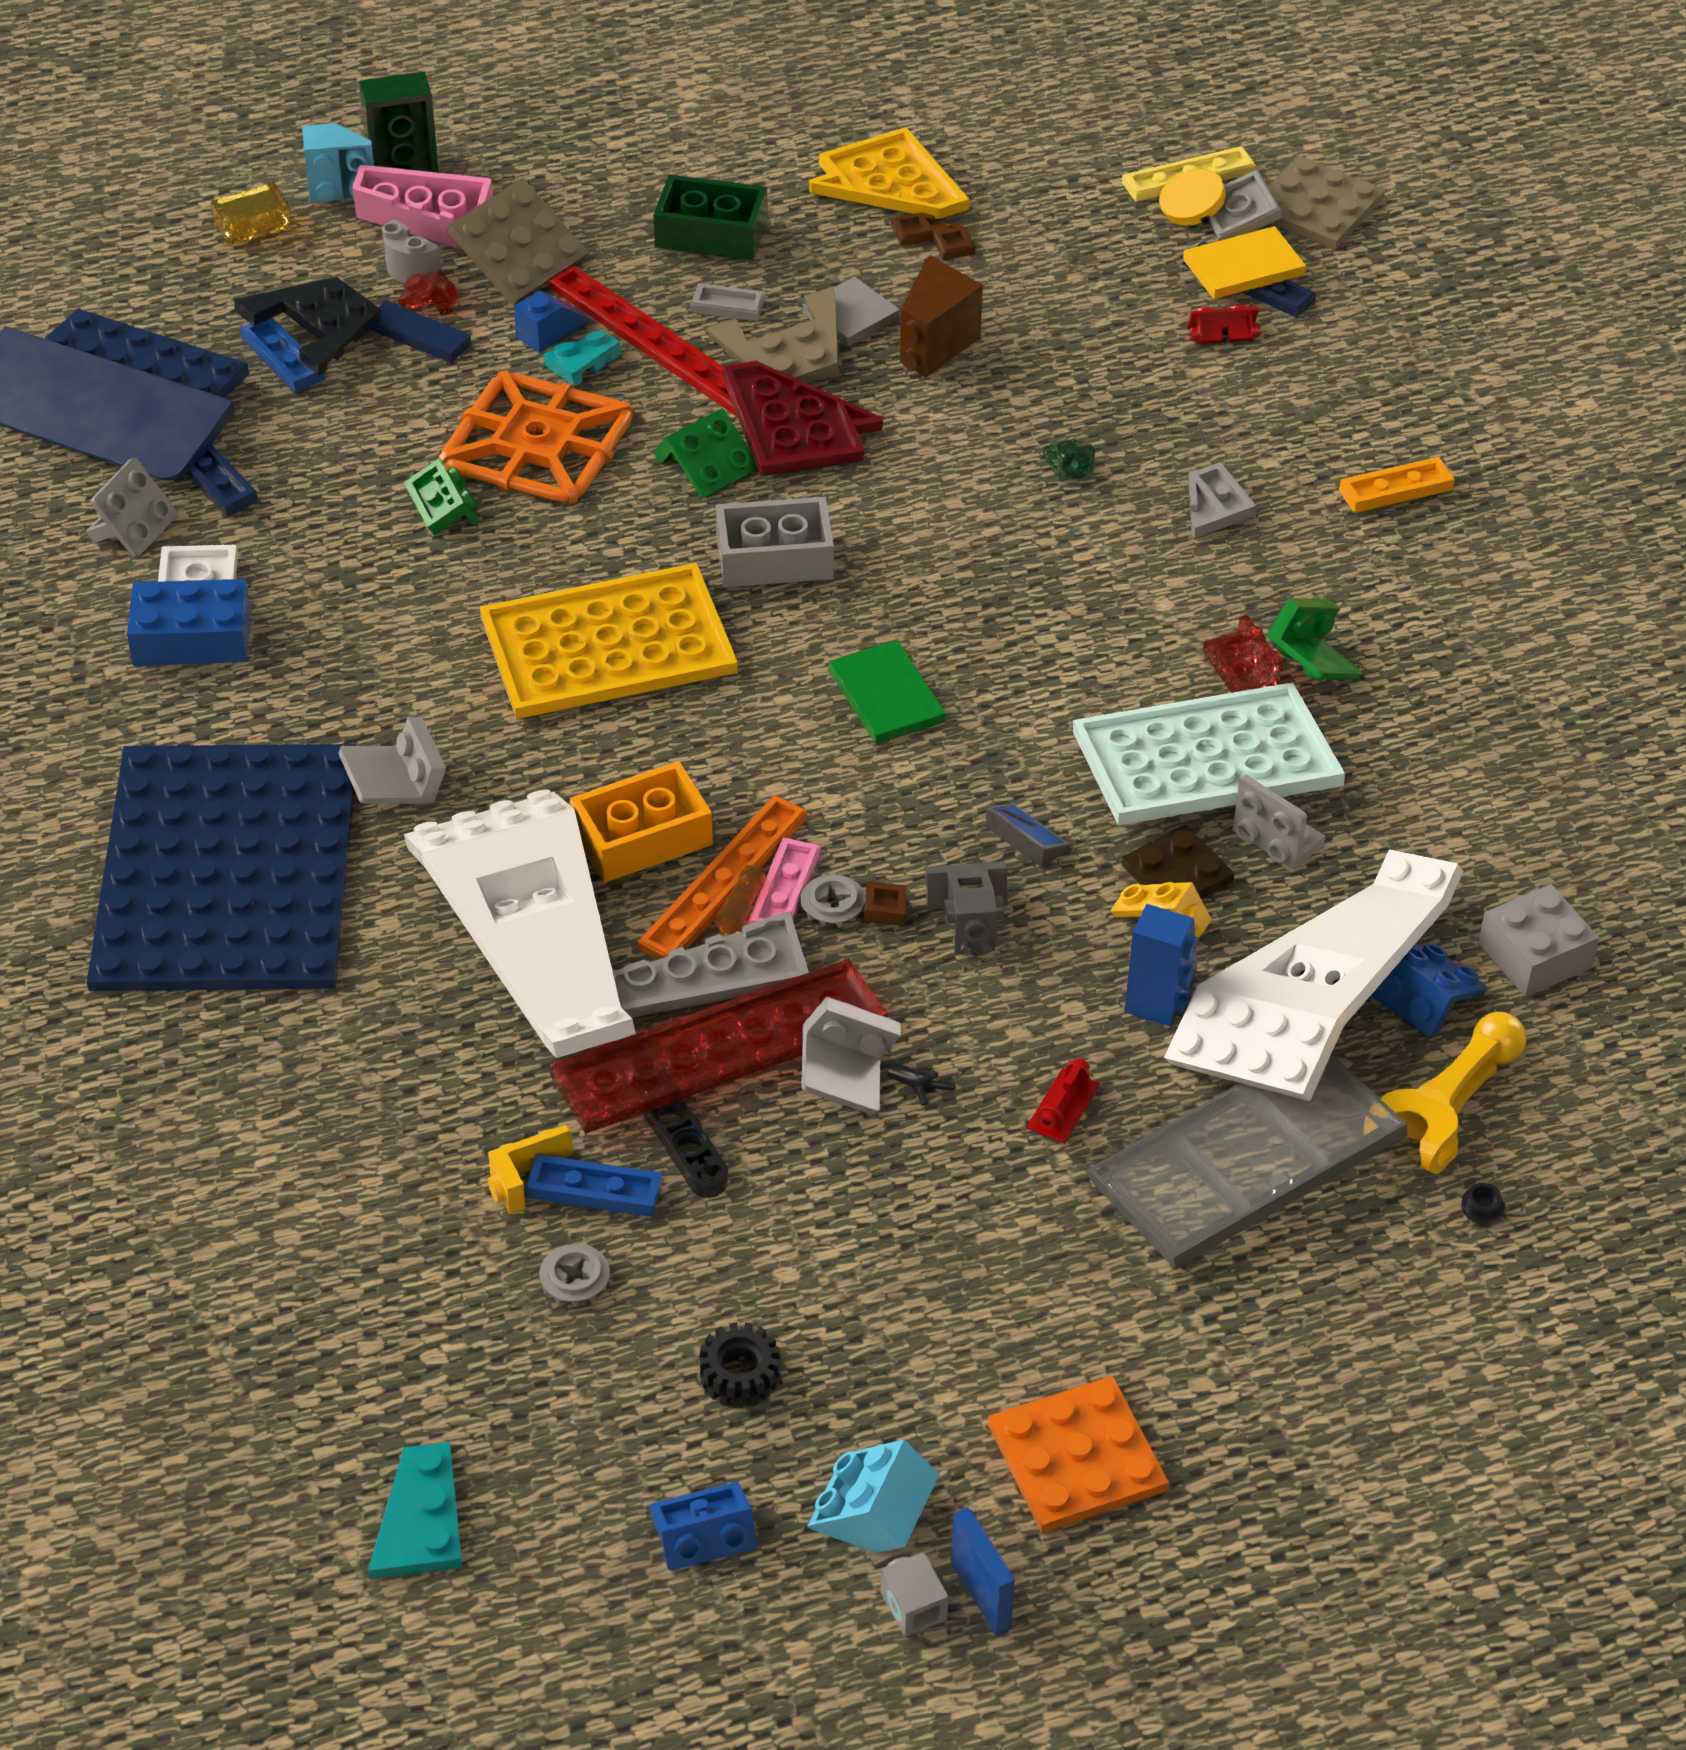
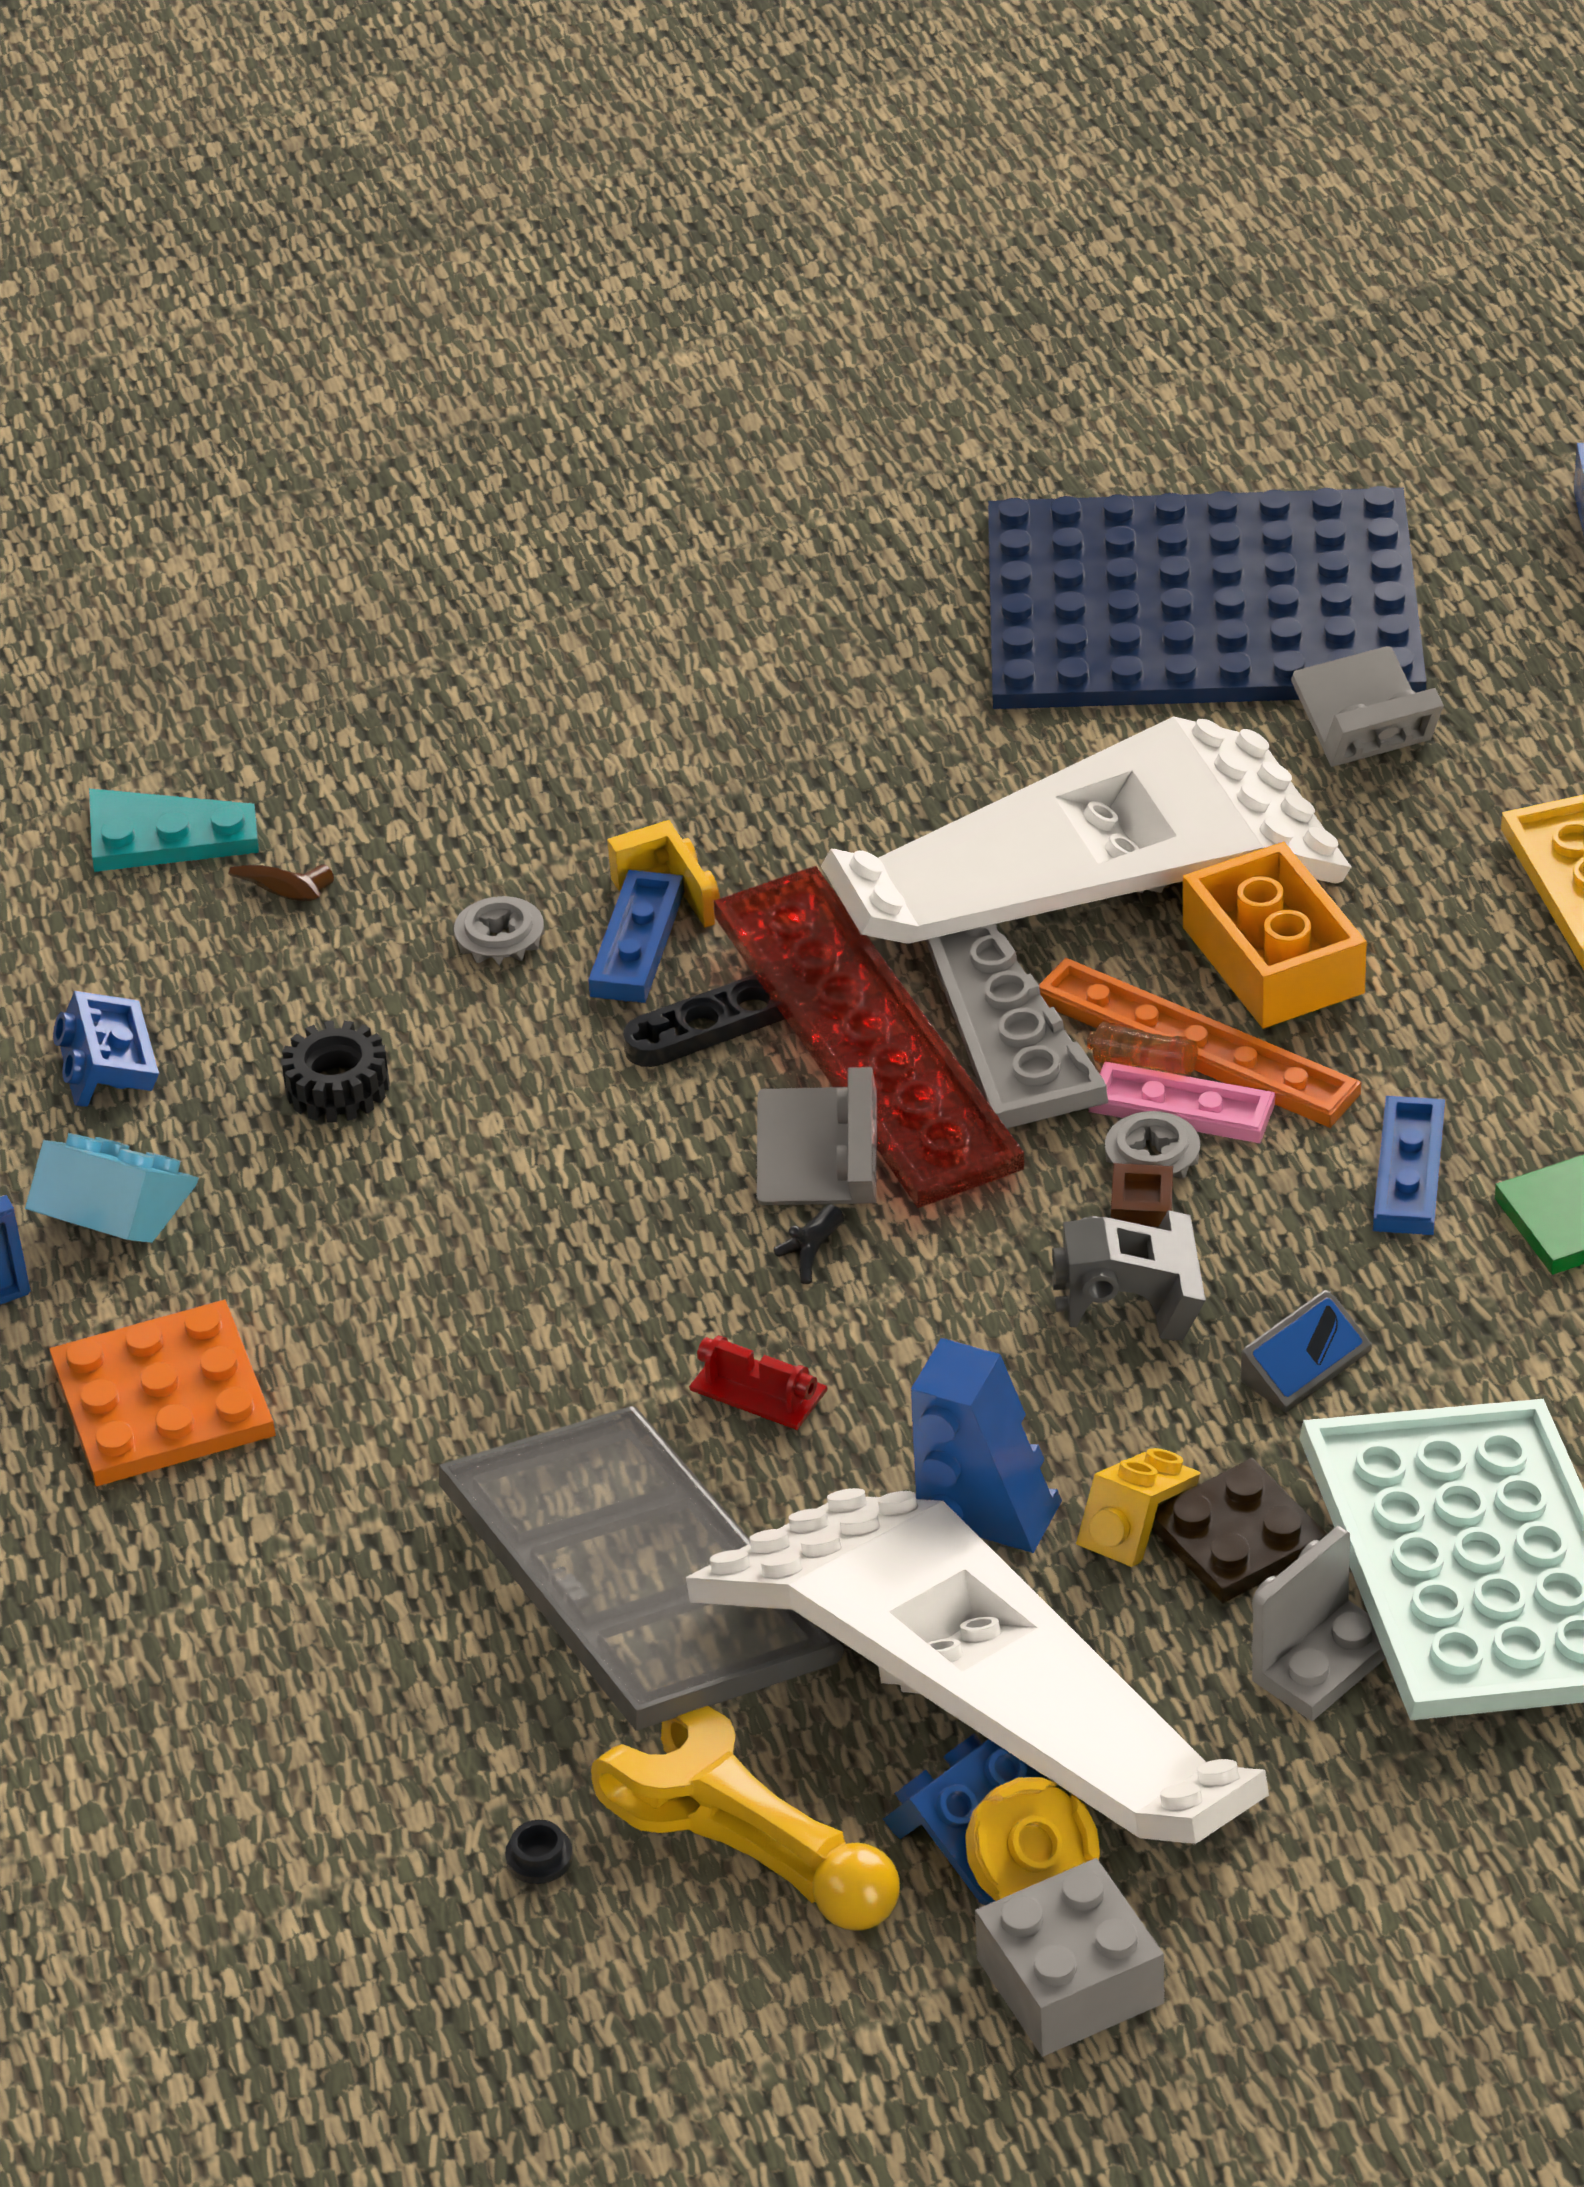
camera: 95 degrees right, 5 degrees down
none -> reddish brown bar [228,864,334,901]
none -> yellow tile [965,1777,1100,1901]
none -> tile [1373,1096,1445,1235]

